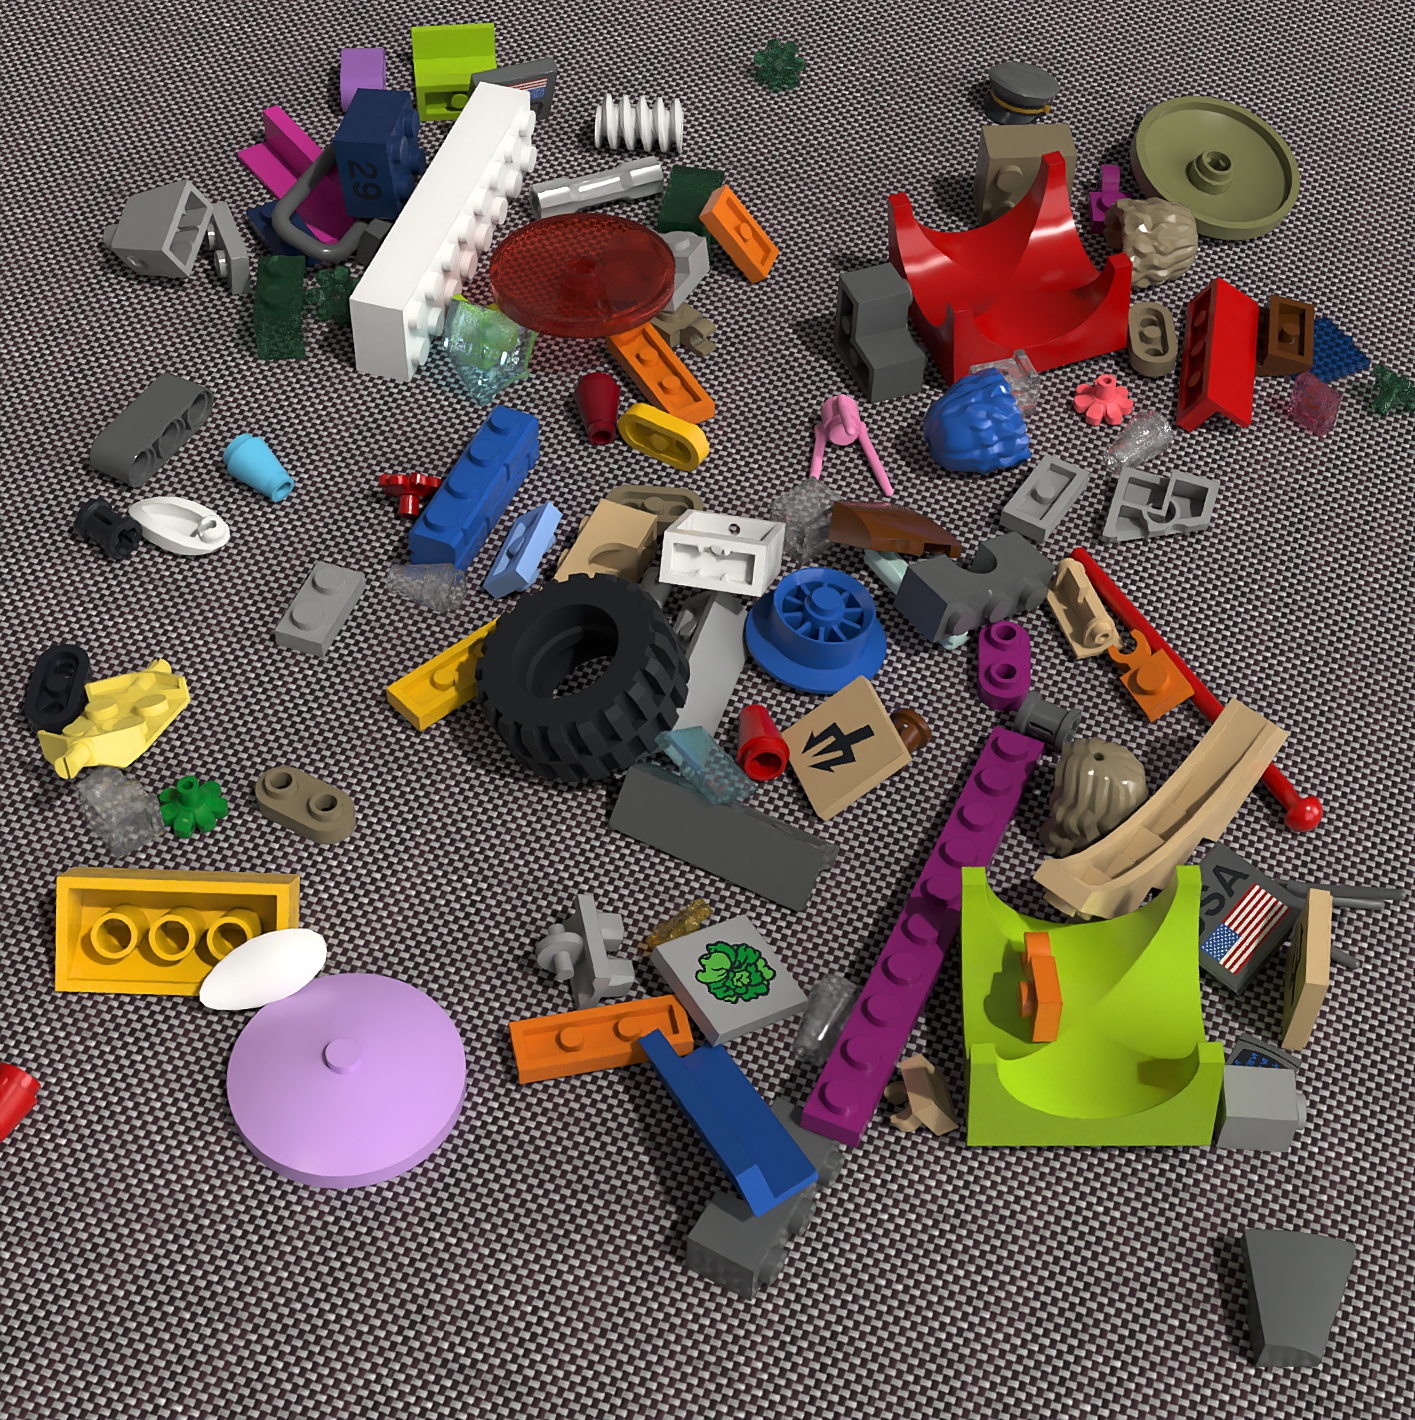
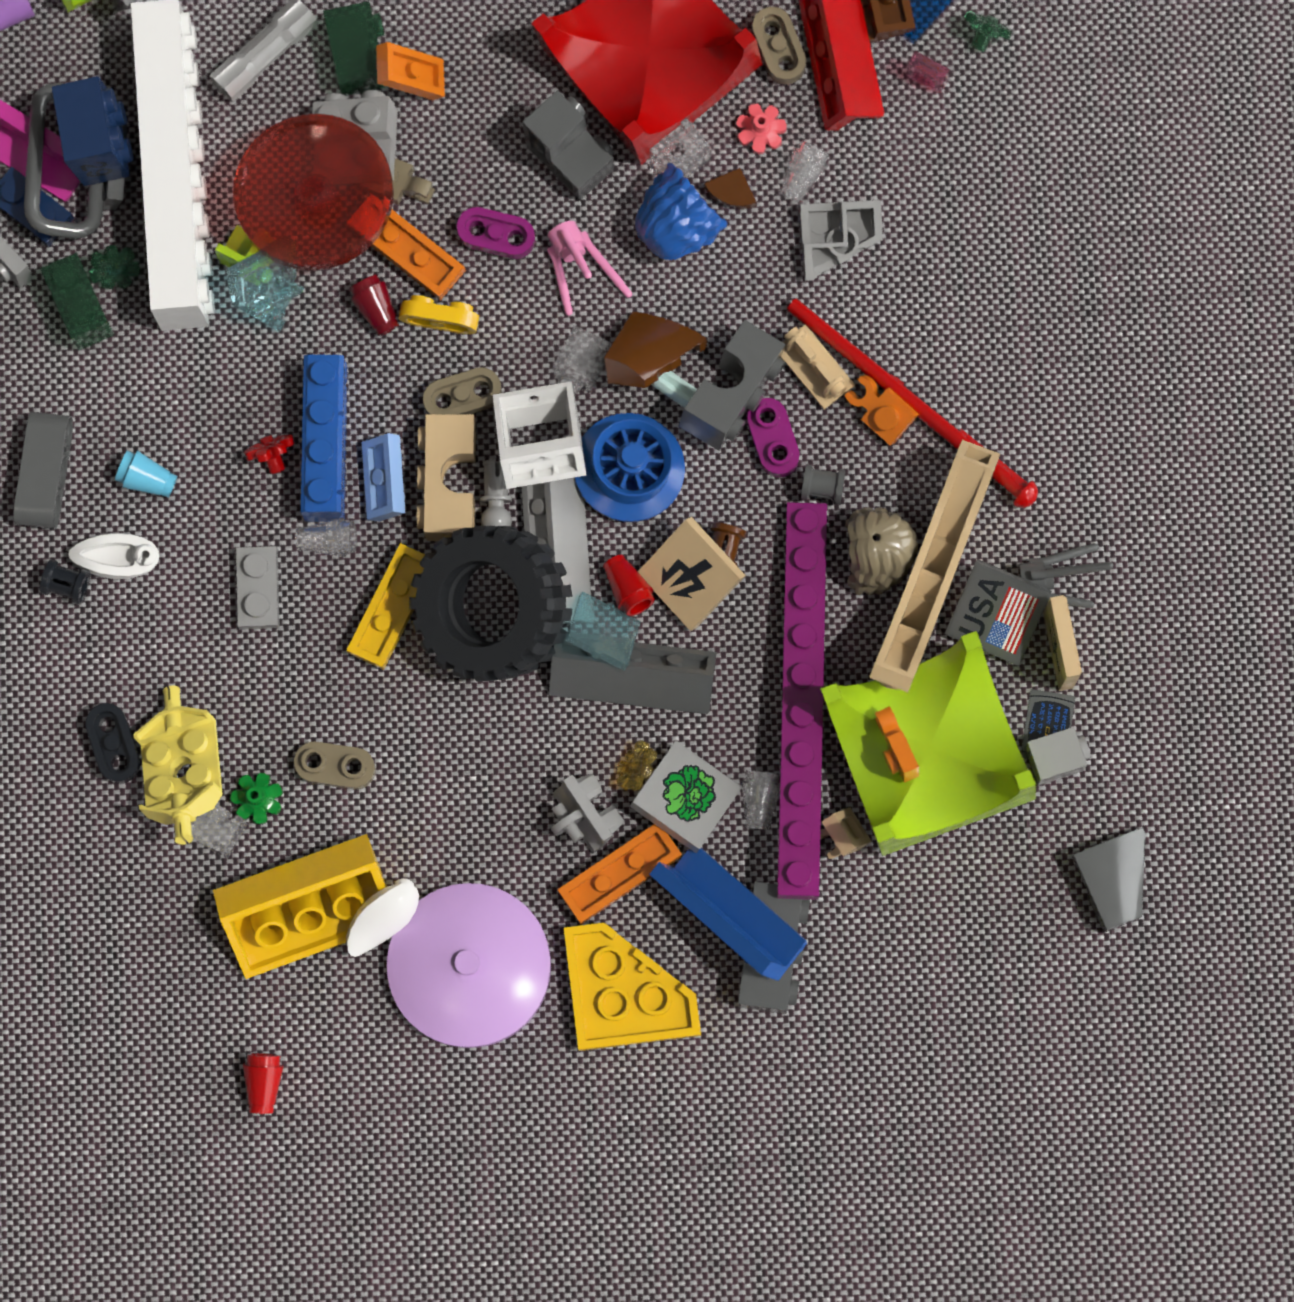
camera: 15 degrees left, 30 degrees up
light grey plate [1000,454,1090,544] -> none
none -> magenta plate [457,207,535,259]
none -> yellow plate [564,923,701,1051]
none -> reddish brown tile [704,168,757,210]

